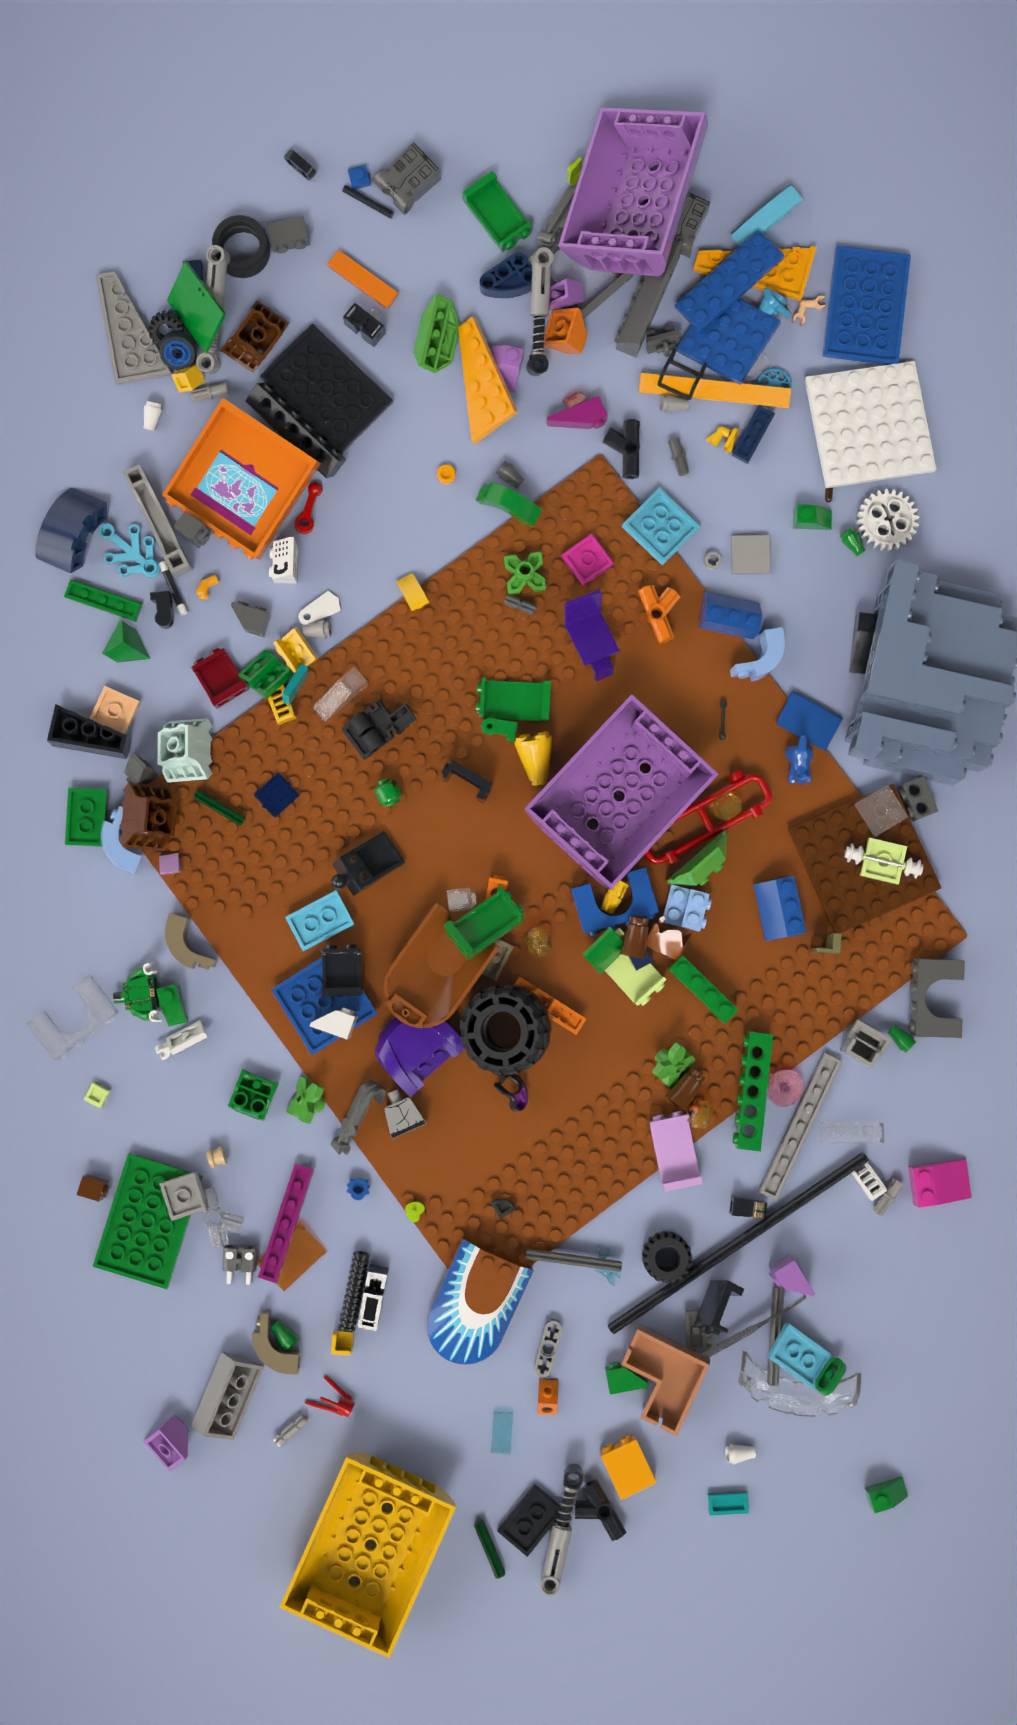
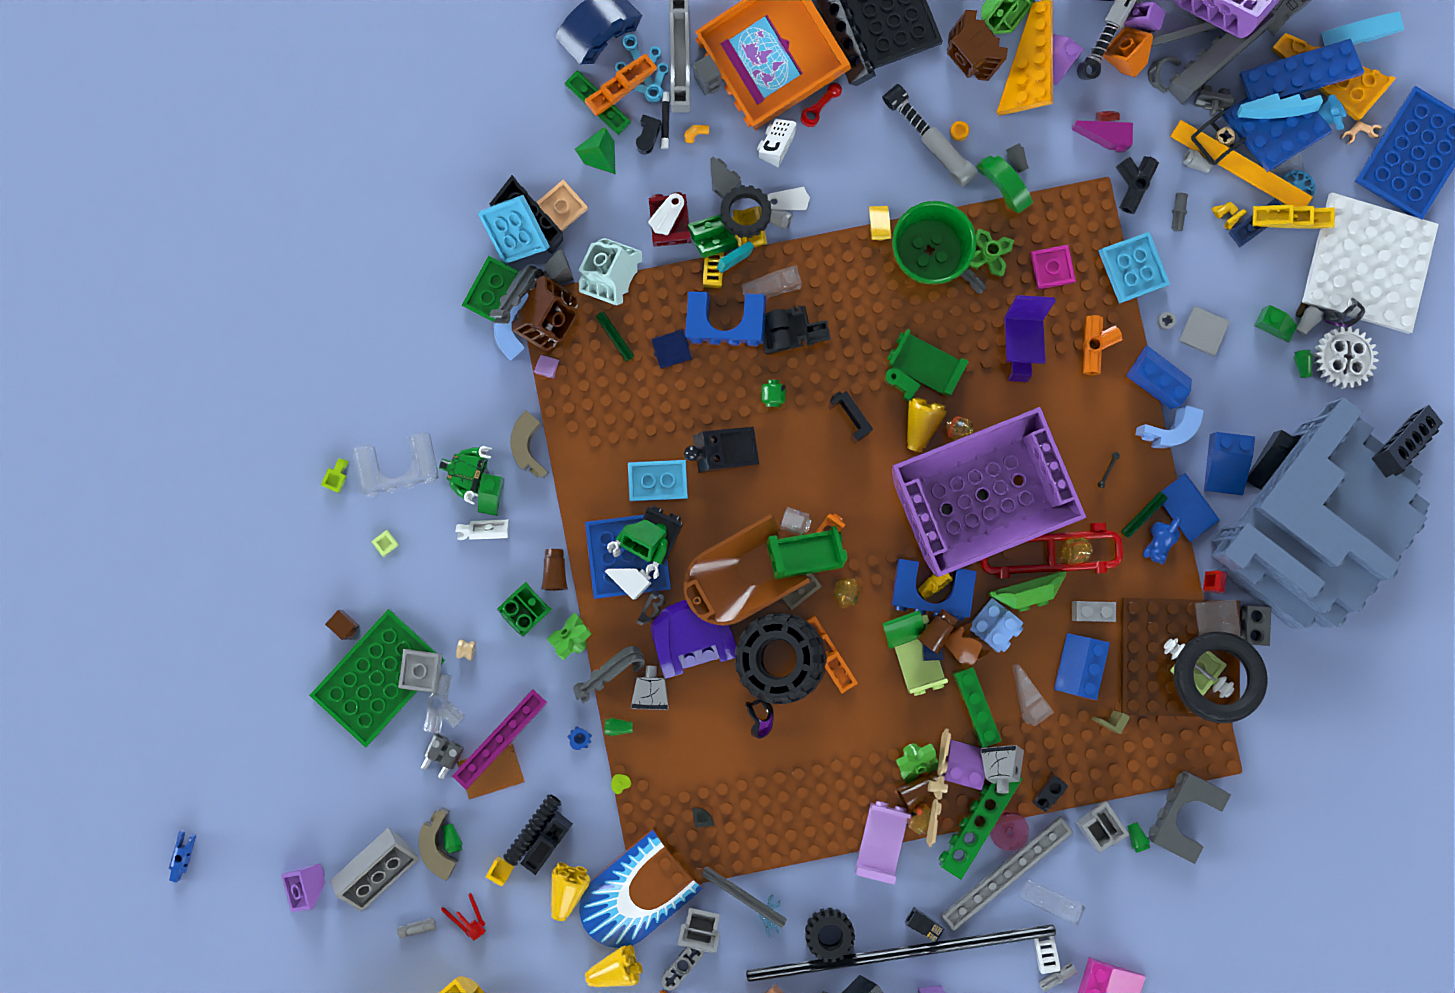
camera: 30 degrees right, 0 degrees up
none -> blue hinge [169,830,196,882]
none -> lime plate [321,458,349,493]
none -> medium azure plate [478,195,550,264]
none -> dark grey piece [490,265,544,324]
none -> reddish brown plant [541,549,568,591]
none -> yellow cone [551,862,590,921]
none -> orange slope [584,53,657,117]
none -> yellow cone [585,945,643,987]
none -> green cone [604,717,633,737]
none -> green torso [607,520,668,579]
none -> dark grey helmet [637,590,665,625]
none -> white piece [648,193,684,235]
none -> light grey plate [677,908,720,954]
none -> blue arch [685,292,767,346]
none -> black tyre [720,185,771,238]
none -> piece [882,84,978,187]
none -> green piece [892,201,976,284]
none -> tan piece [926,728,951,847]
none -> medium lavender slope [941,739,985,790]
none -> clear yellow head [945,416,975,441]
none -> reddish brown slope [947,9,1008,81]
none -> light grey torso [981,745,1024,794]
none -> clear slope [1012,664,1054,726]
none -> black leg [1032,772,1069,812]
none -> light grey brick [1072,601,1116,622]
none -> dark green axle [1121,492,1168,538]
none -> dark grey helmet [1147,57,1182,93]
none -> black tyre [1174,632,1268,723]
none -> red slope [1203,570,1227,594]
none -> blue slope [1204,432,1255,496]
none -> tan bush [1215,127,1235,146]
none -> medium azure slope [1237,93,1323,119]
none -> yellow slope [1253,205,1335,229]
none -> light grey cone [1296,306,1324,335]
none -> black piece [1323,298,1365,328]
none -> black brick [1371,405,1443,478]

